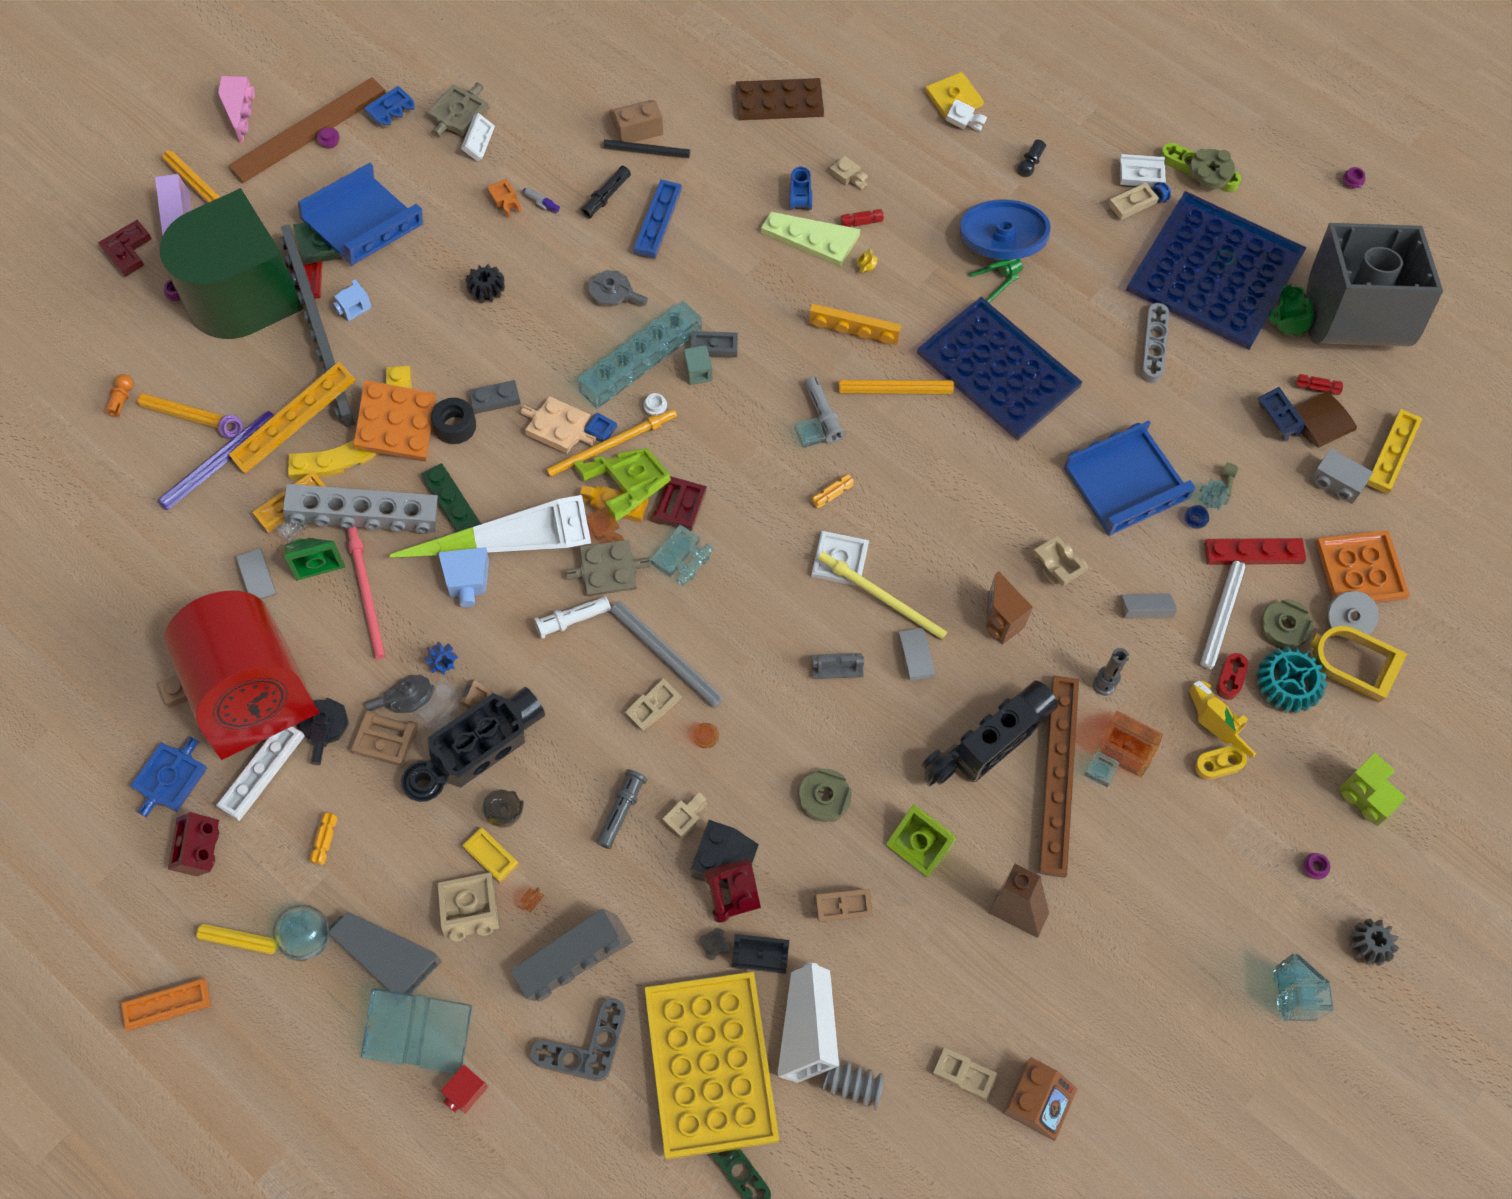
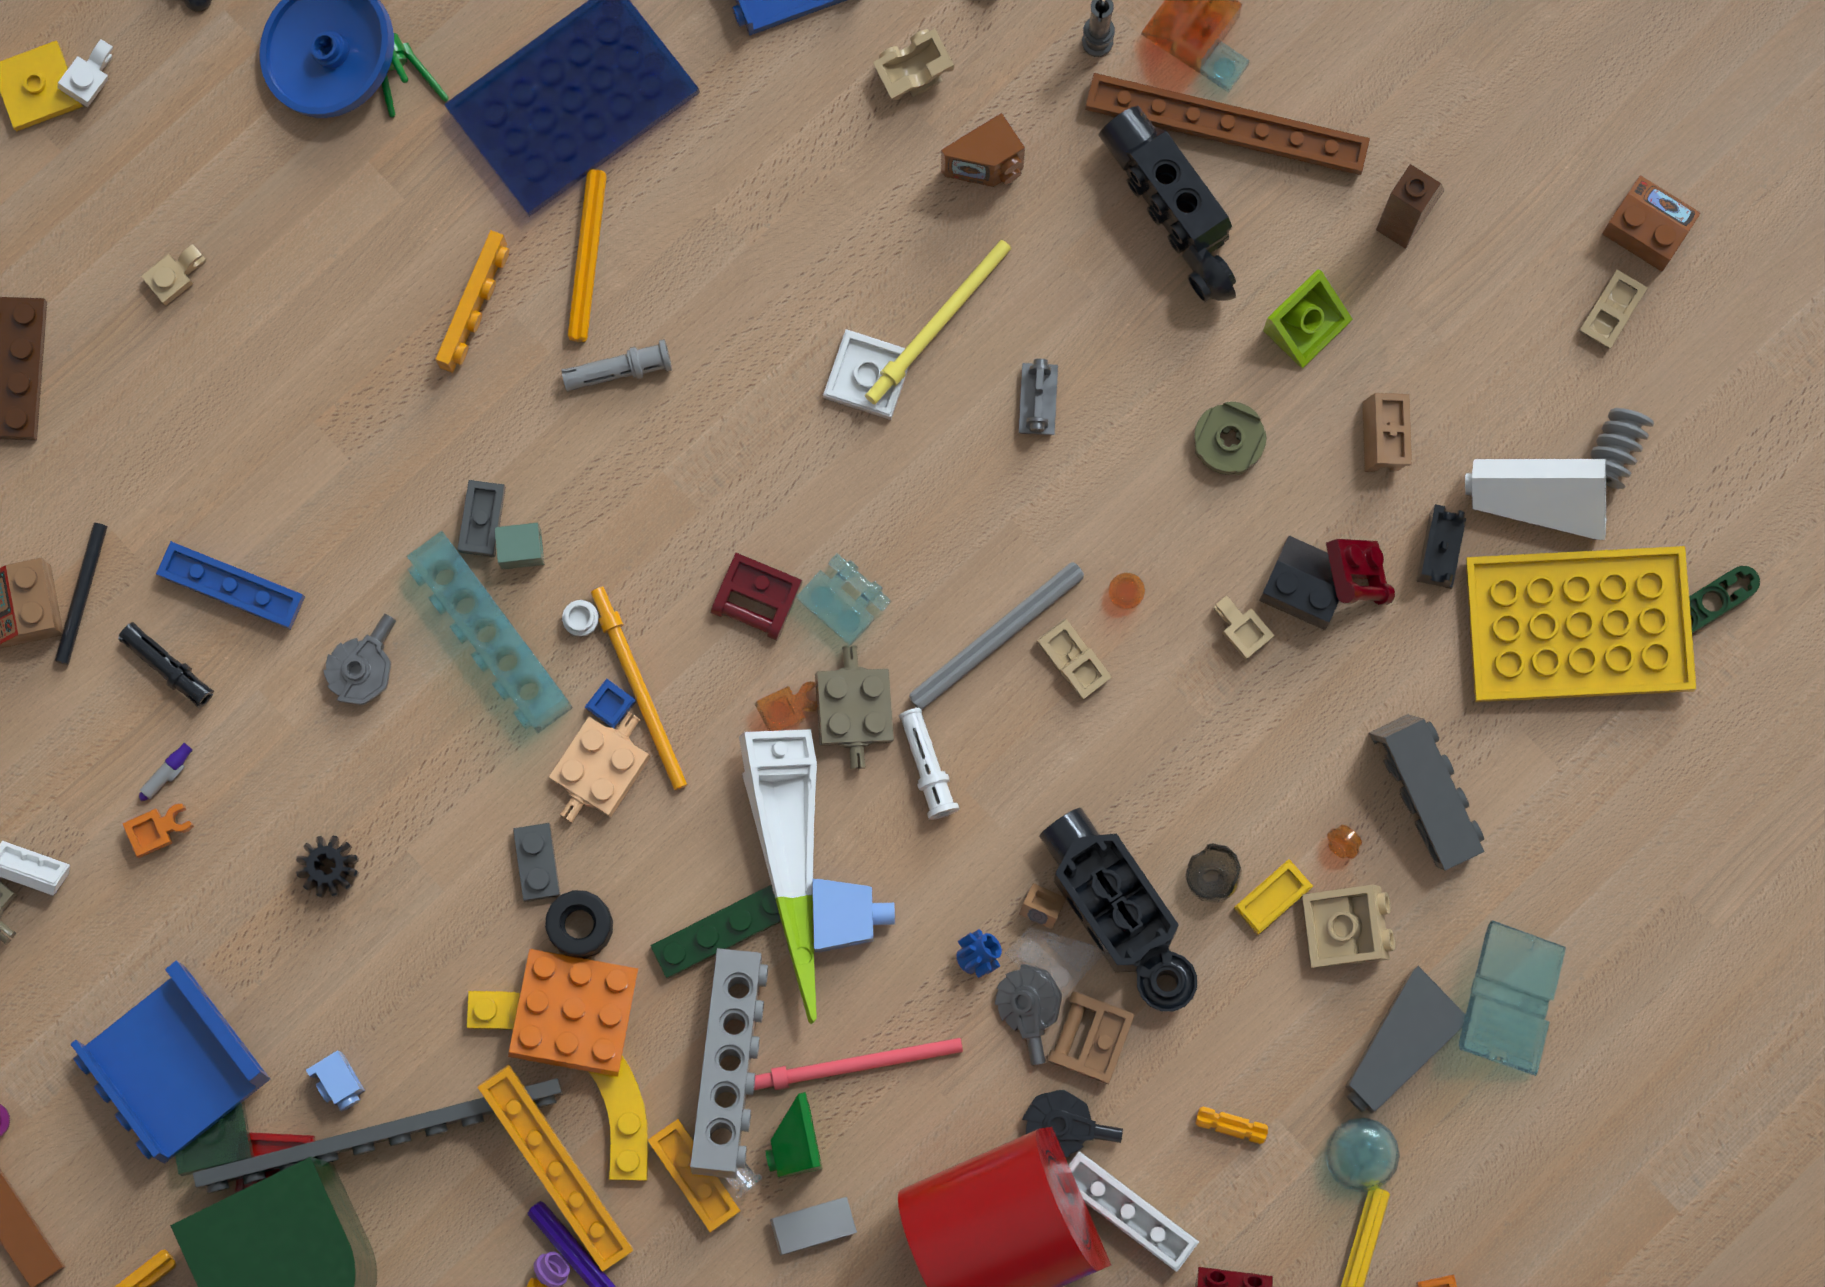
camera: 80 degrees left, 15 degrees up
red brick [440,1064,488,1114] -> none
dark grey beam [531,998,625,1081] -> none
lime wing [574,448,671,521] -> none
light orange hinge [580,485,649,523] -> none
dark grey pin [595,769,647,849] -> none
clear smoke plate [699,928,730,960] -> none
yellowish green wing [761,212,861,267] -> none
blue piece [789,166,812,210] -> none
clear light blue plate [795,418,826,448] -> none
light orange axle [811,474,854,508] -> none
red axle [840,209,884,227] -> none
yellow plate [857,249,878,274] -> none
light grey slope [898,628,935,681] -> none

